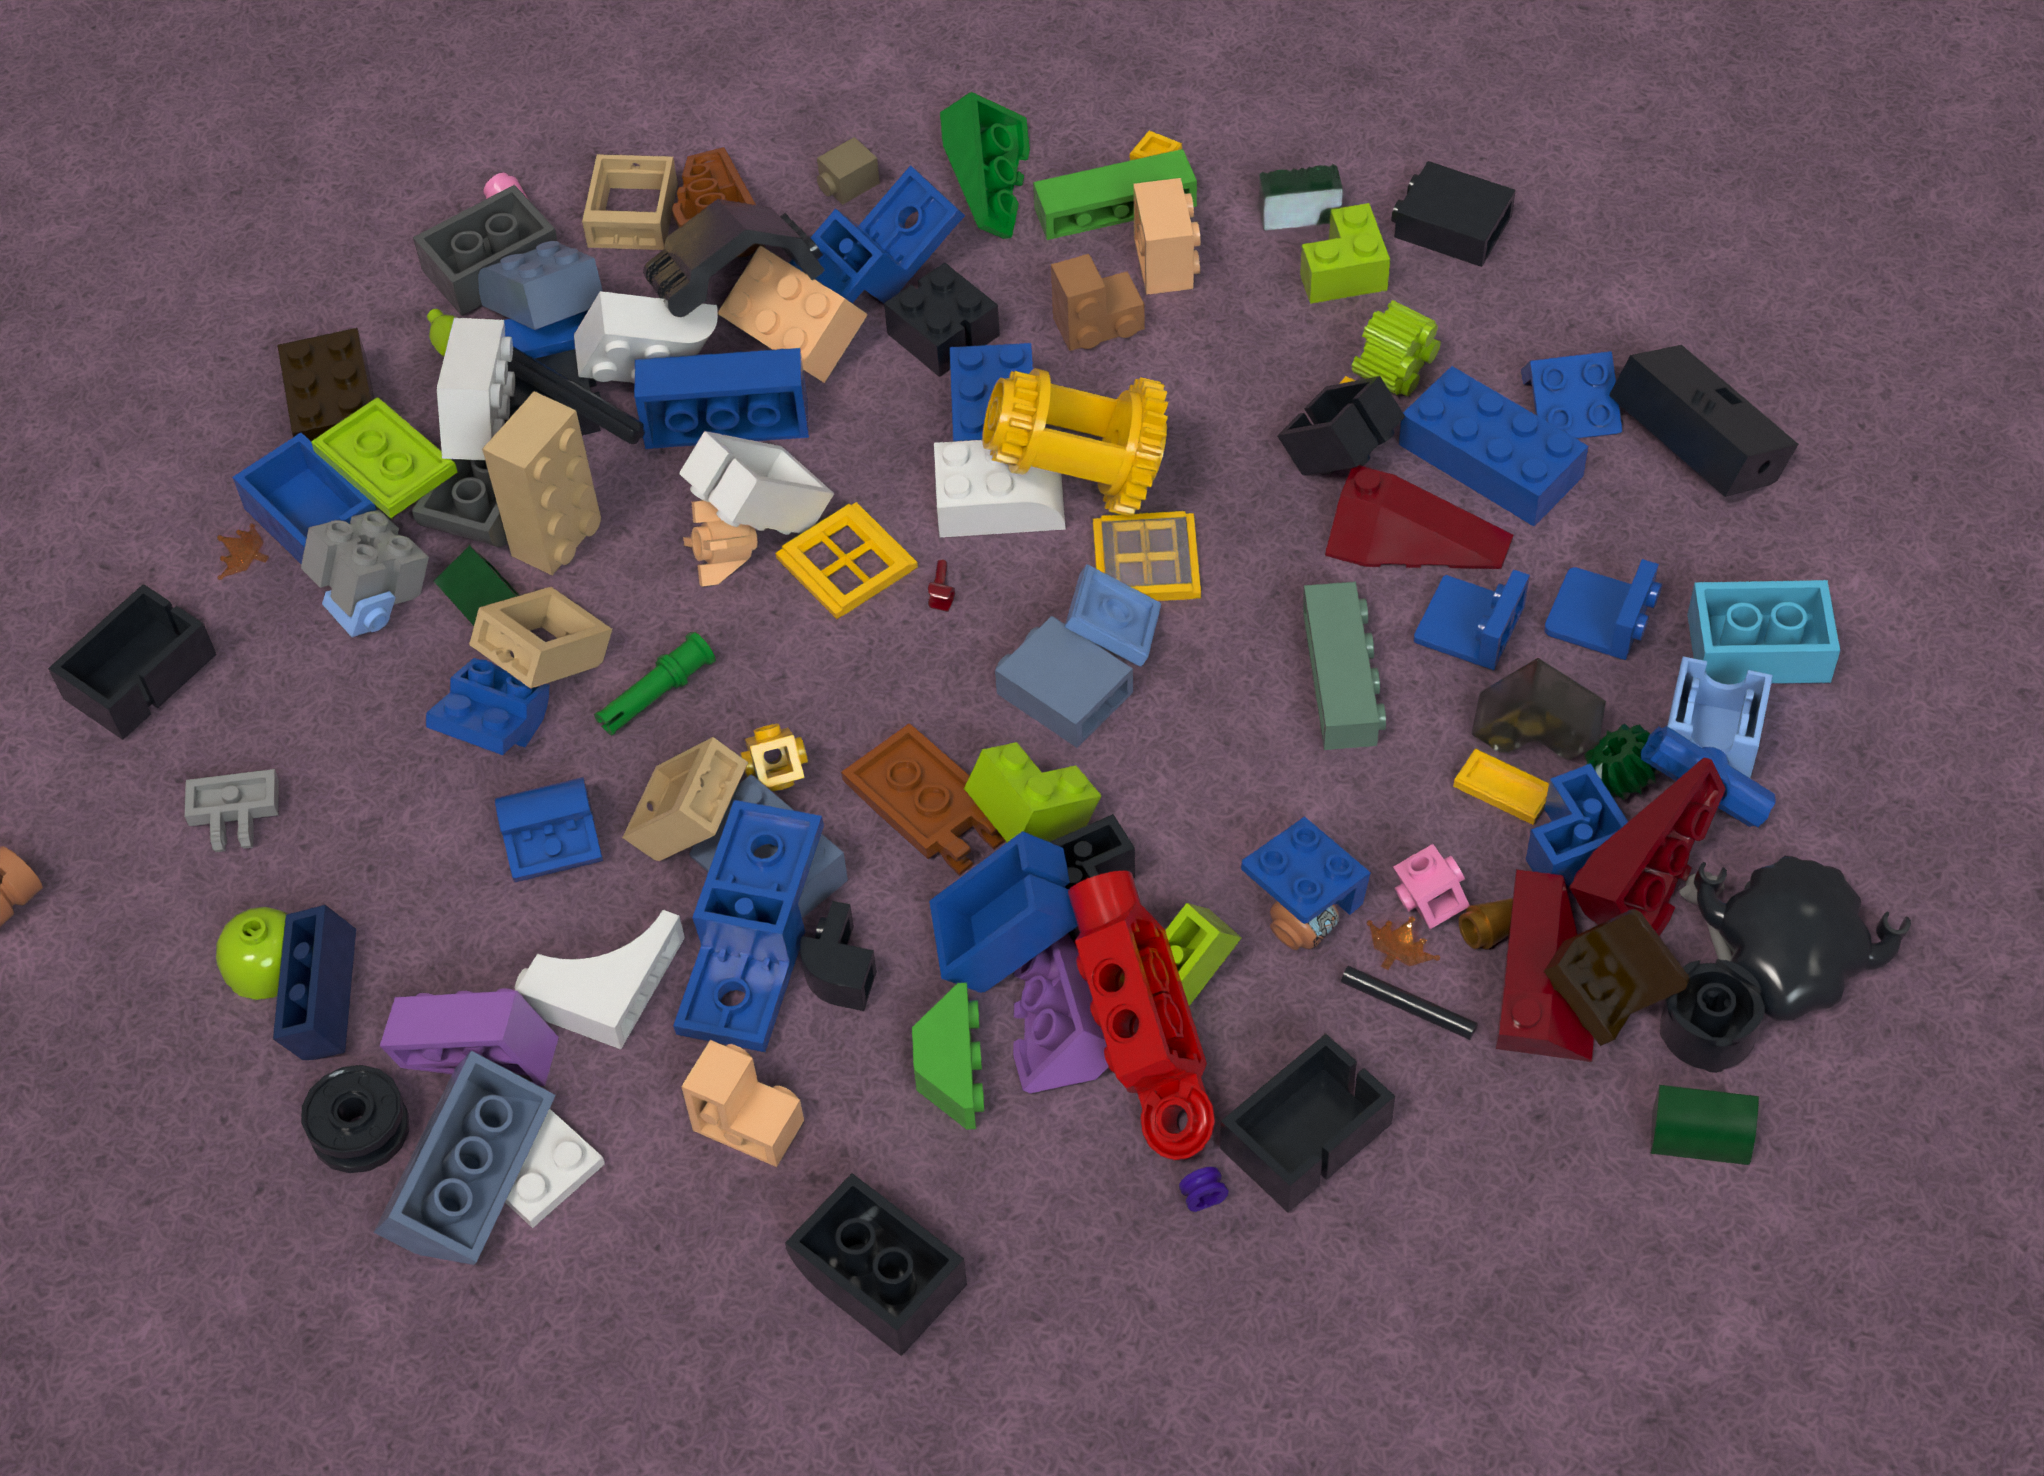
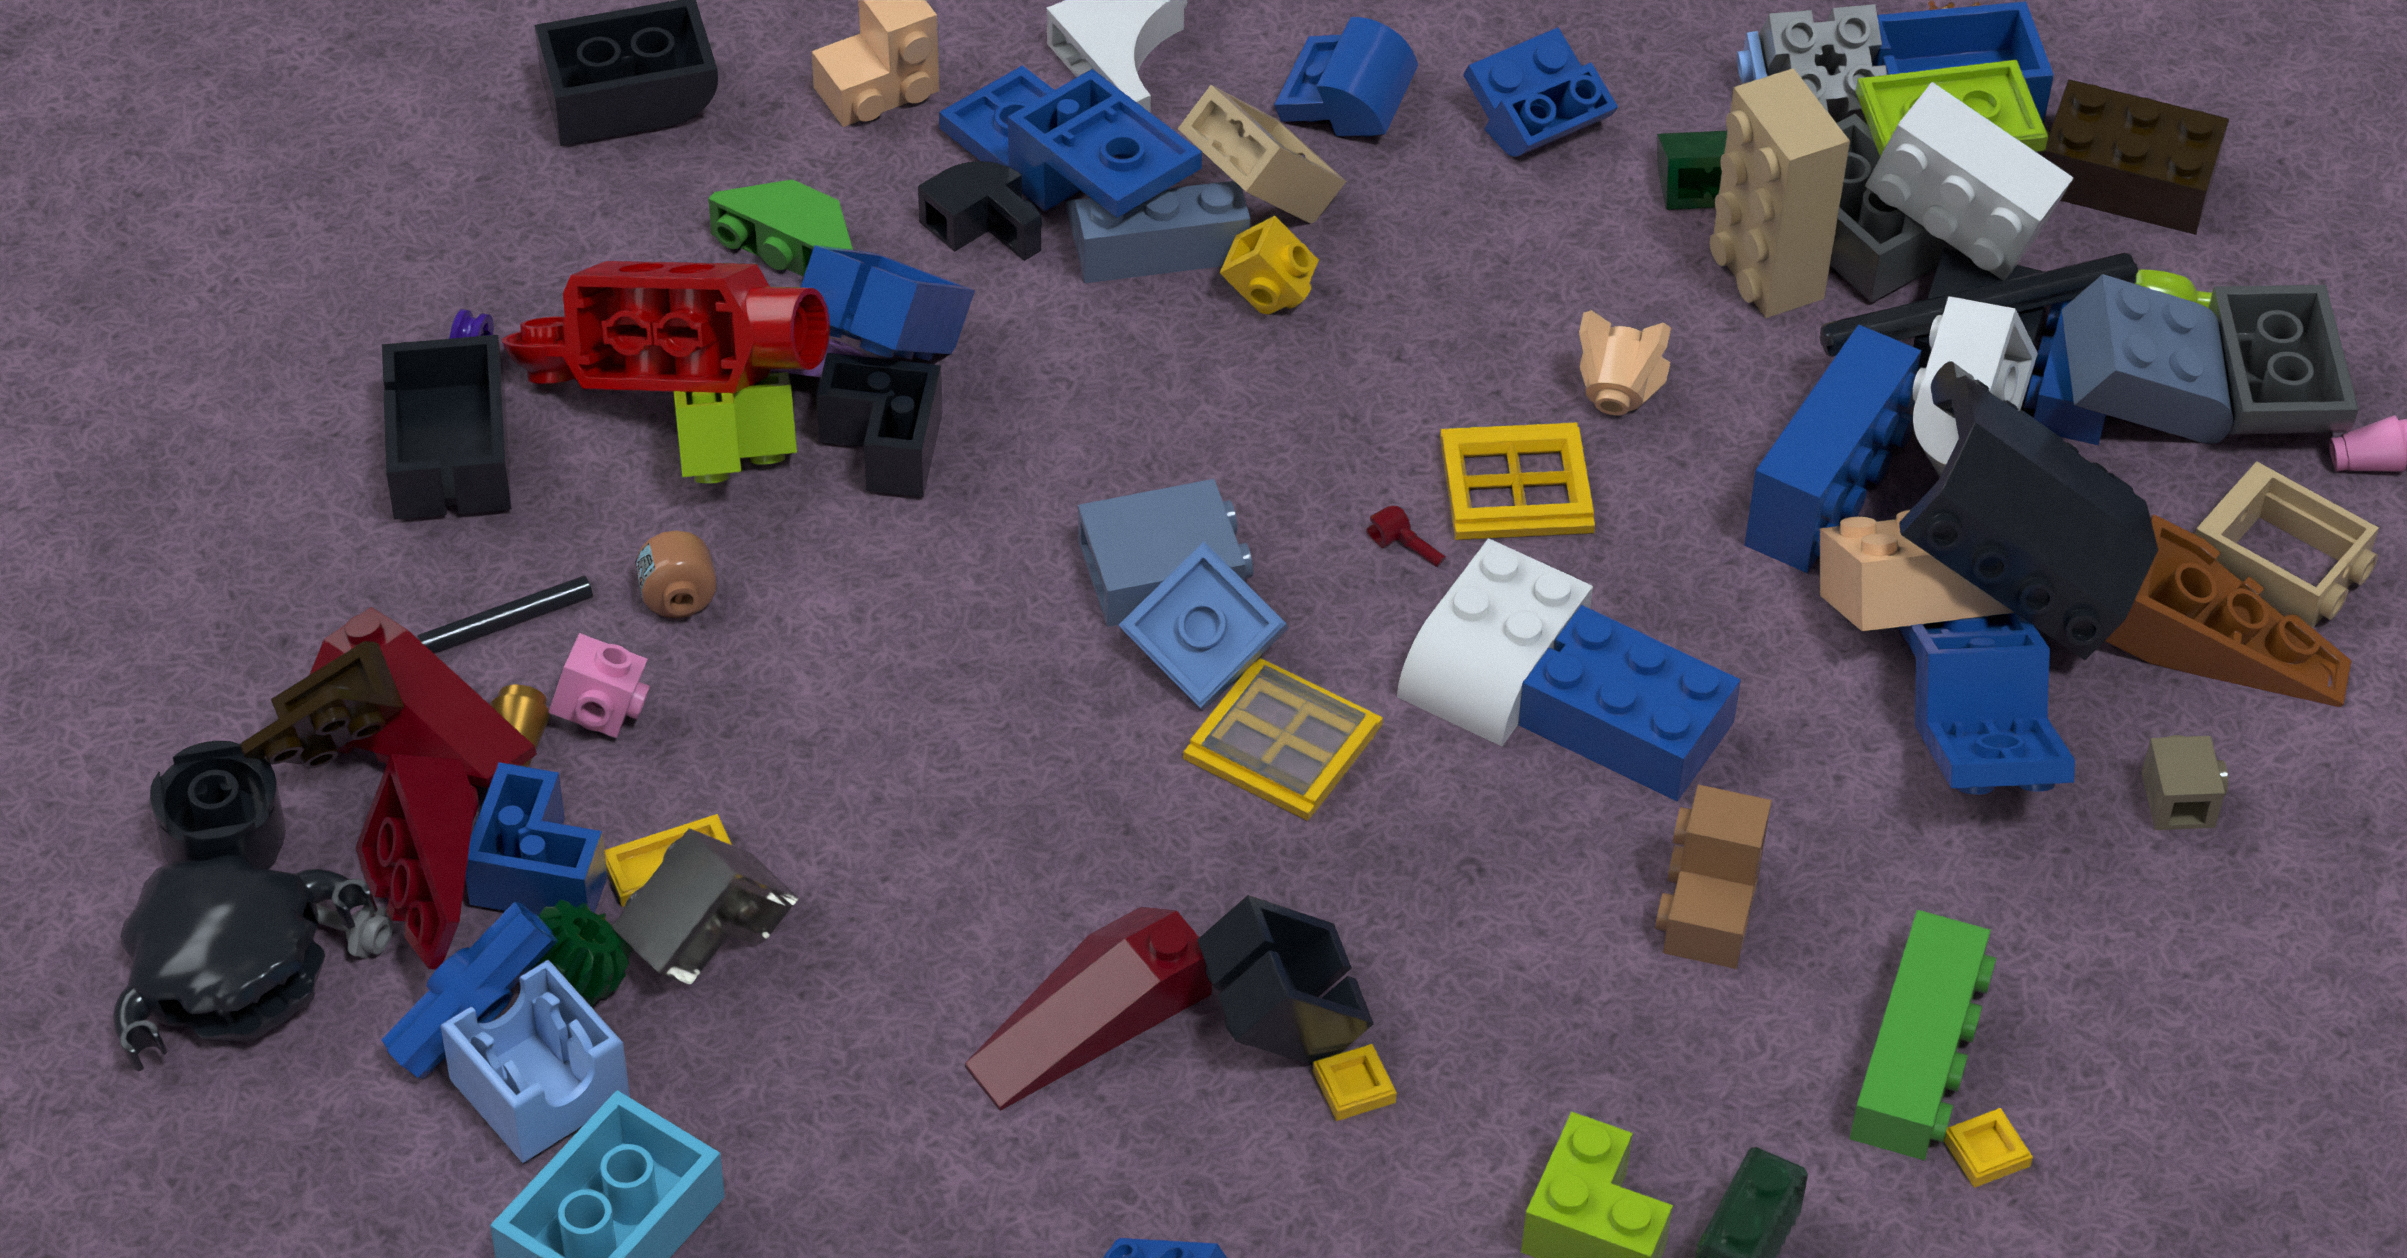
camera: 120 degrees right, 5 degrees down
tan window [469,587,612,689] -> none
green pin [594,632,716,736] -> none
white piece [679,431,834,535] -> none
dark orange tile [841,723,1006,876] -> none
black piece [884,263,1000,377] -> none
green wedge [940,92,1030,239] -> none
lime brick [964,742,1102,842] -> none
yellow piece [982,368,1168,516] -> none
light nougat brick [1133,178,1201,295] -> none
blue bracket [1241,816,1371,924] -> none
sand green brick [1302,581,1386,750] -> none
lime brick [1351,300,1441,397] -> none
clear orange piece [1366,916,1441,970] -> none
blue brick [1399,366,1589,526] -> none
blue bracket [1414,569,1530,670] -> none
blue bracket [1544,559,1662,660] -> none
dark green brick [1650,1085,1759,1165] -> none

